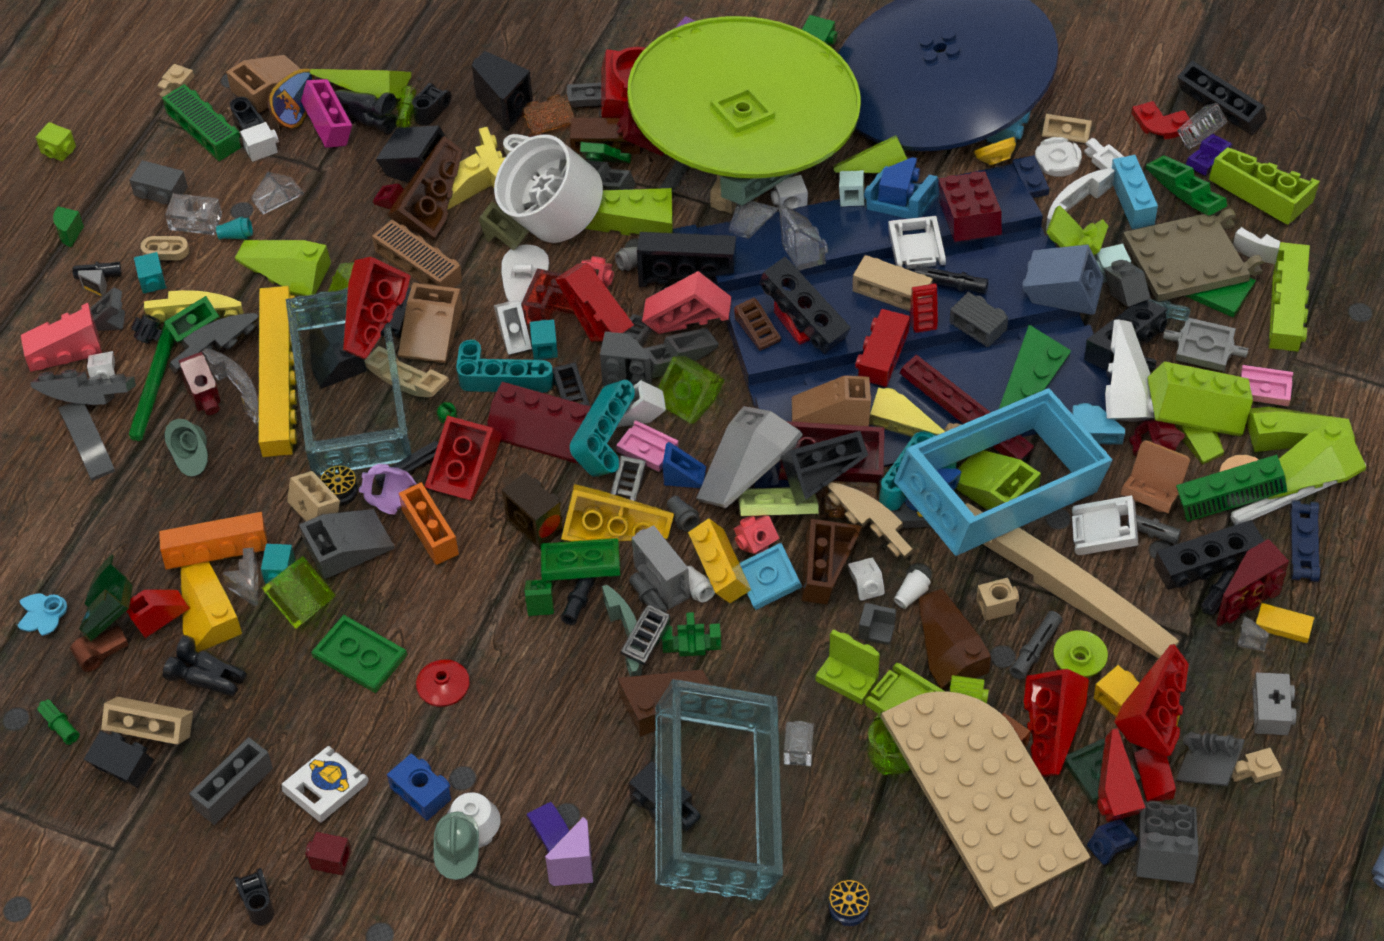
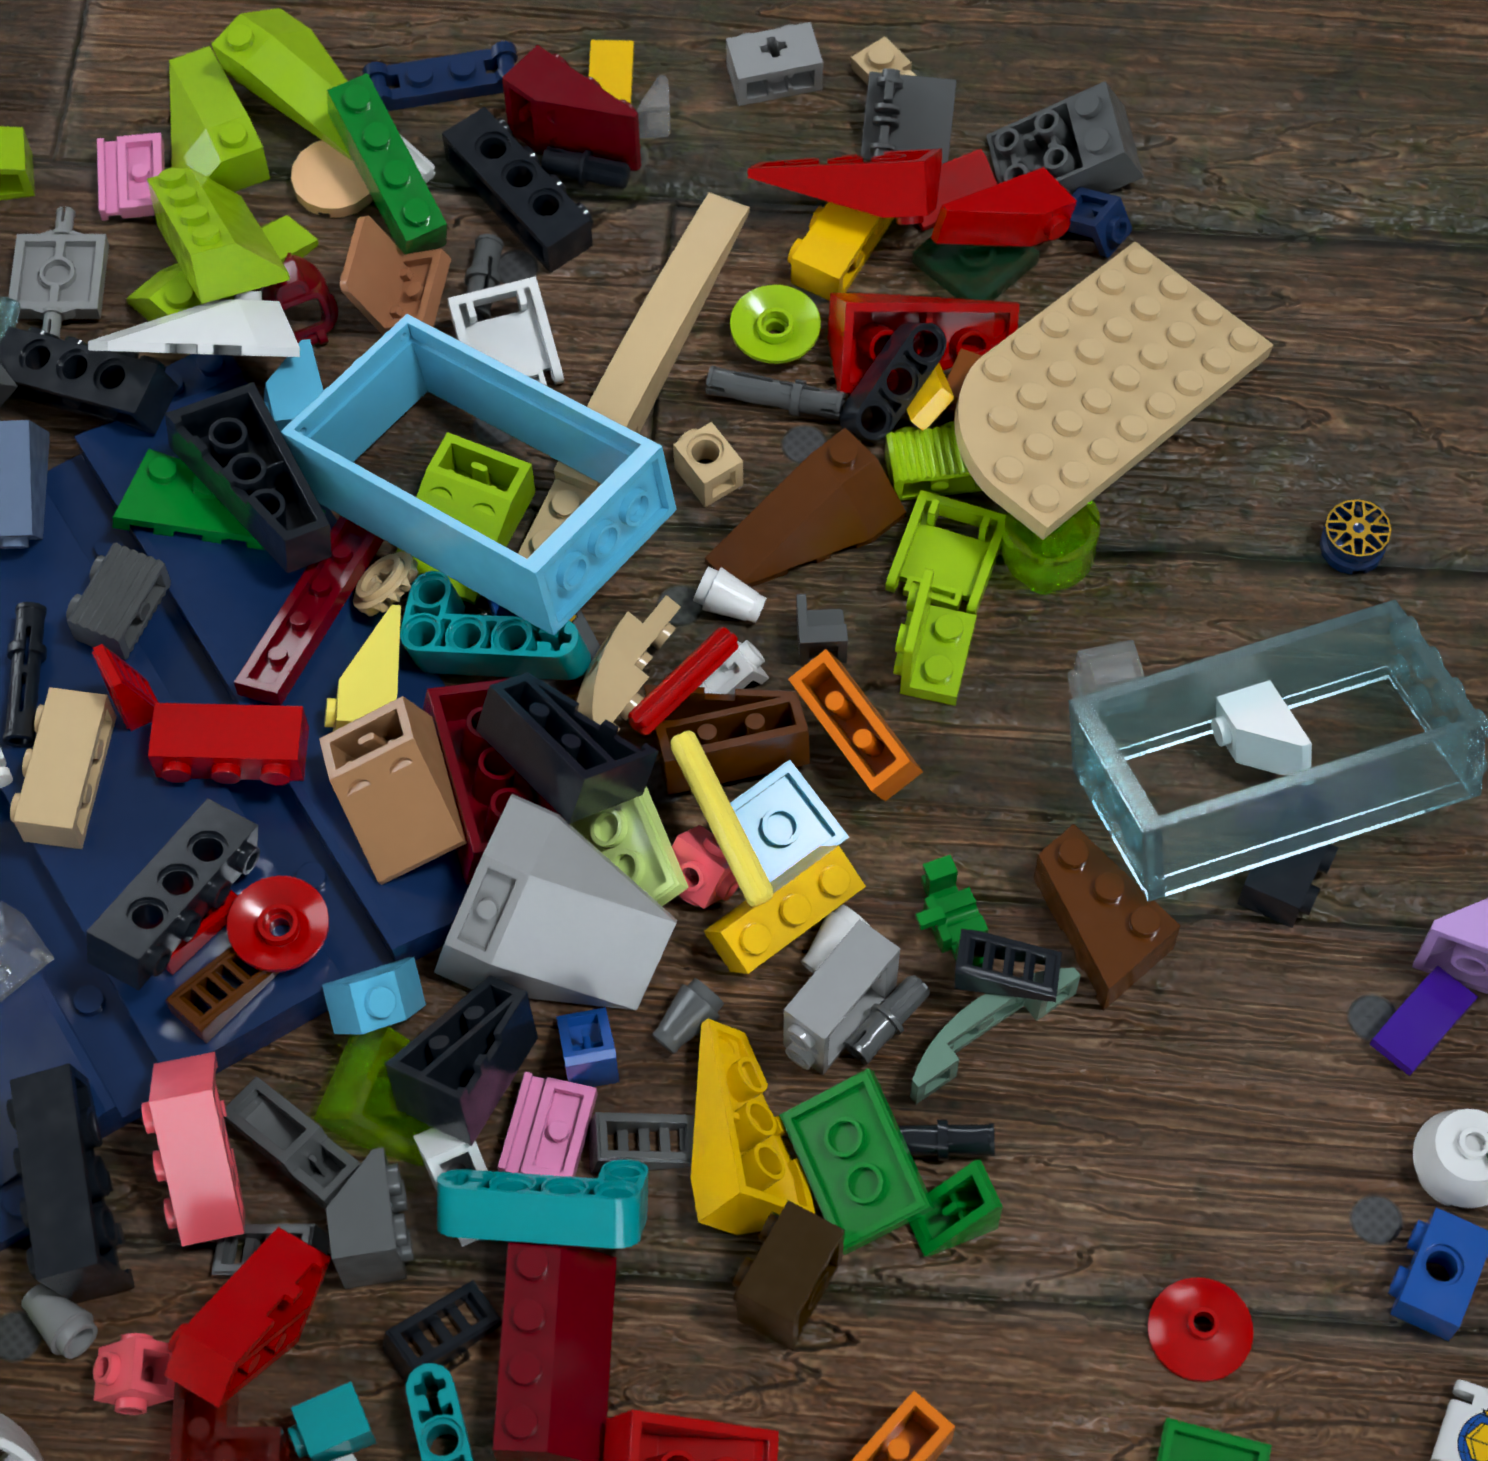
camera: 110 degrees left, 10 degrees up
none -> black wedge [165,382,332,573]
none -> red dish [227,876,329,972]
none -> medium azure slope [322,957,426,1035]
none -> black wedge [385,976,538,1146]
none -> red axle [628,627,738,736]
none -> light yellow axle [670,730,773,907]
none -> orange brick [788,649,923,802]
none -> black beam [840,322,947,440]
none -> yellow tile [906,363,954,431]
none -> white slope [1211,680,1312,780]

